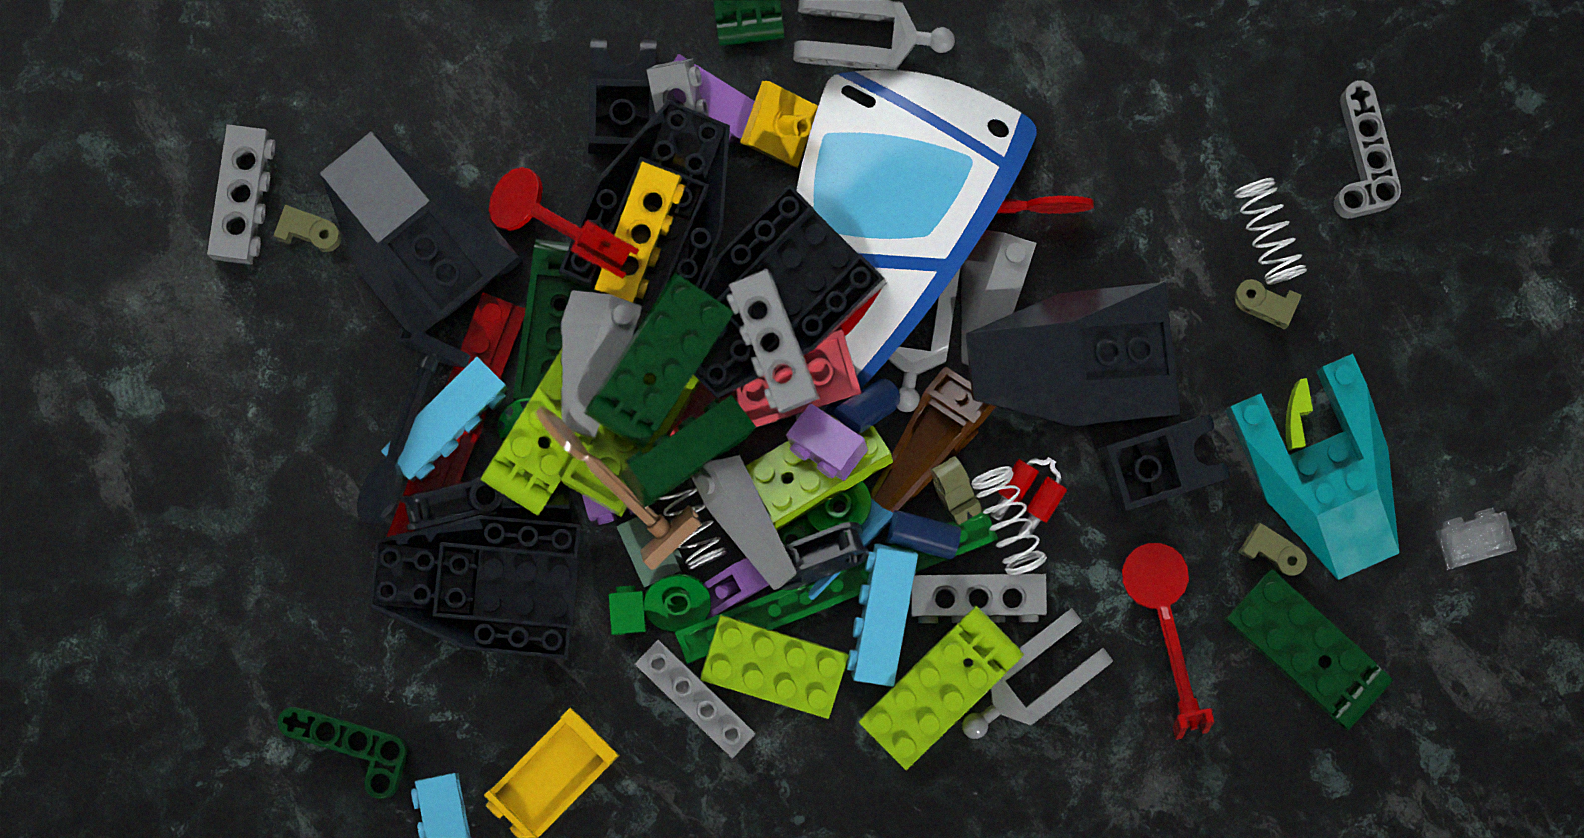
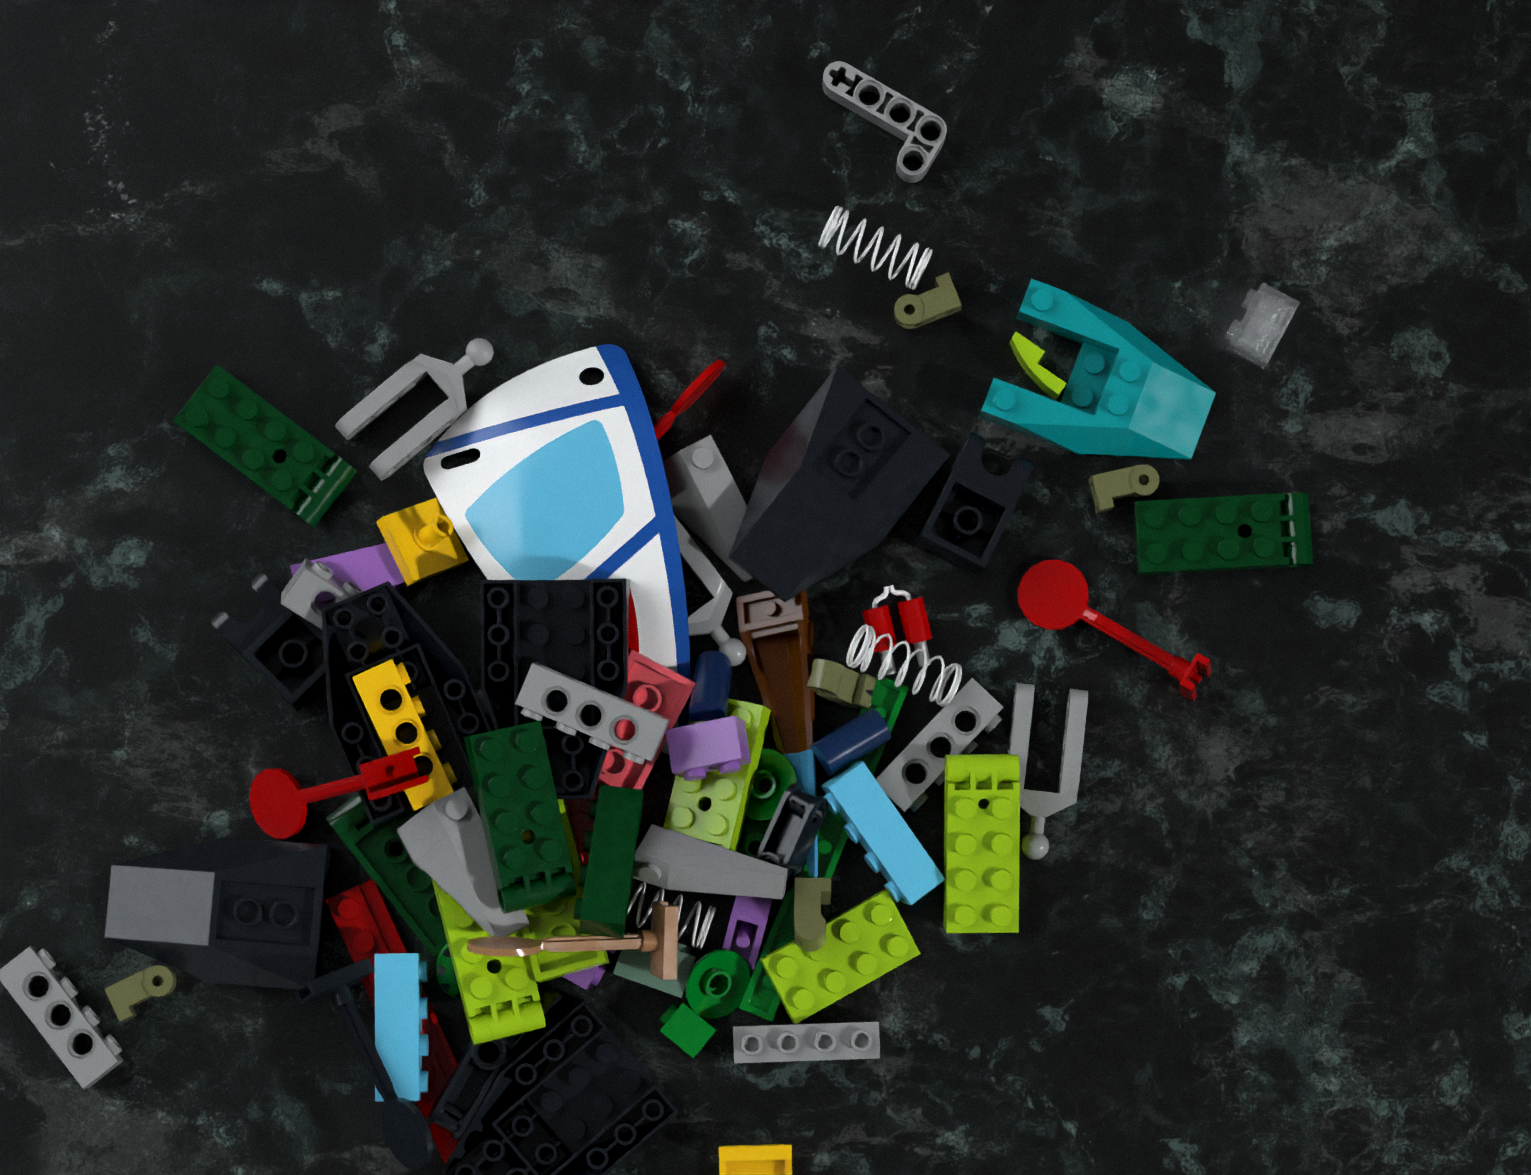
camera: 50 degrees left, 0 degrees up
none -> olive leg [794,878,831,952]

